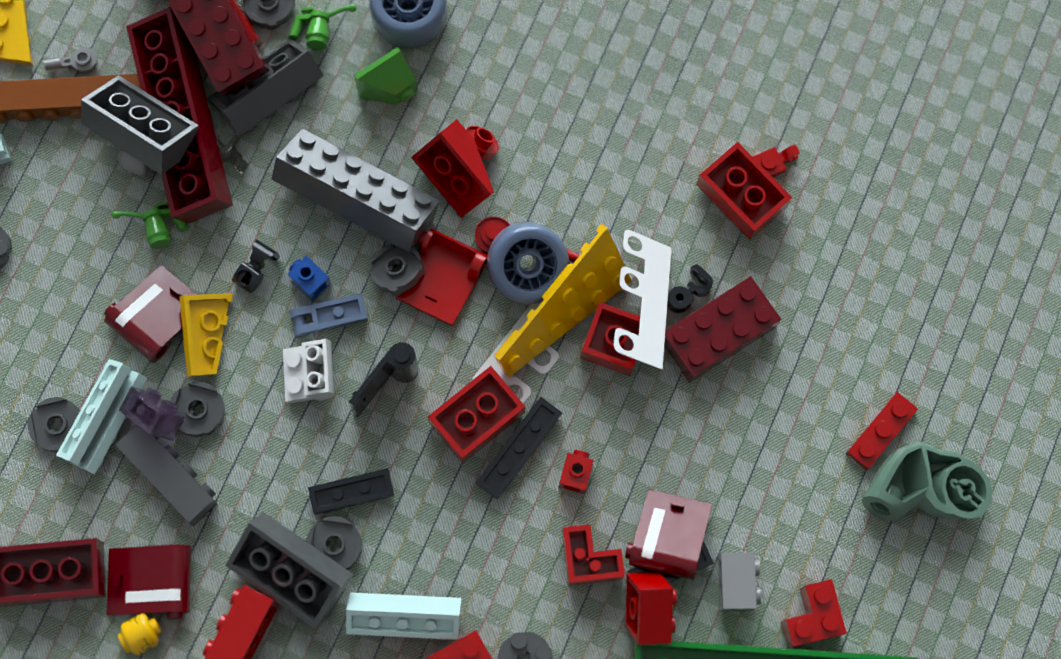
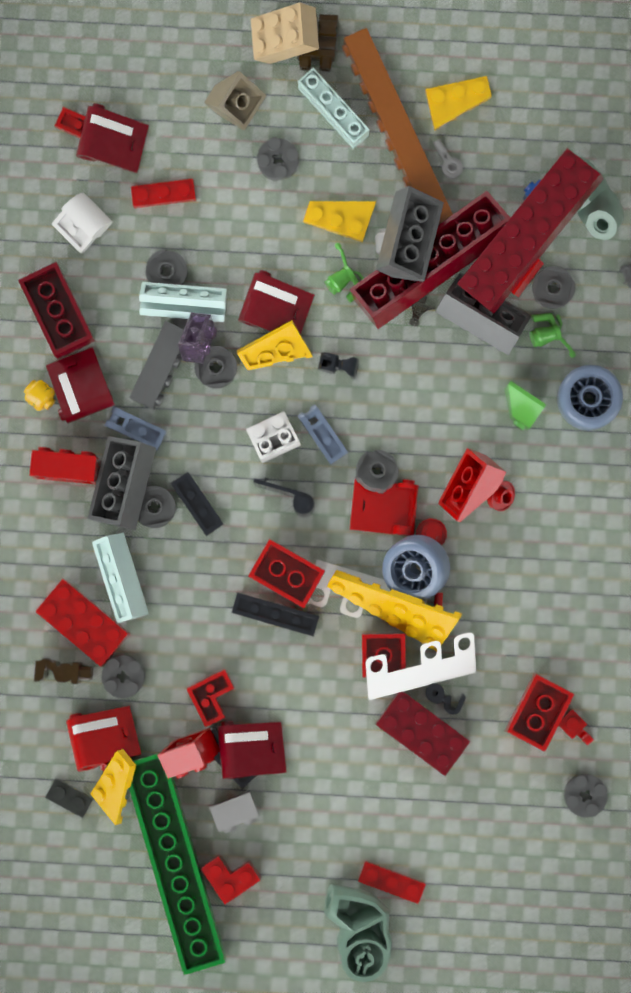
camera: 80 degrees right, 10 degrees up
dark grey brick [271,128,440,253] -> none
blue brick [288,256,331,302] -> none
red brick [558,450,594,494] -> none
none -> sand blue plate [104,406,167,451]
none -> yellow wing [303,201,376,242]
none -> dark grey plate [564,774,608,818]

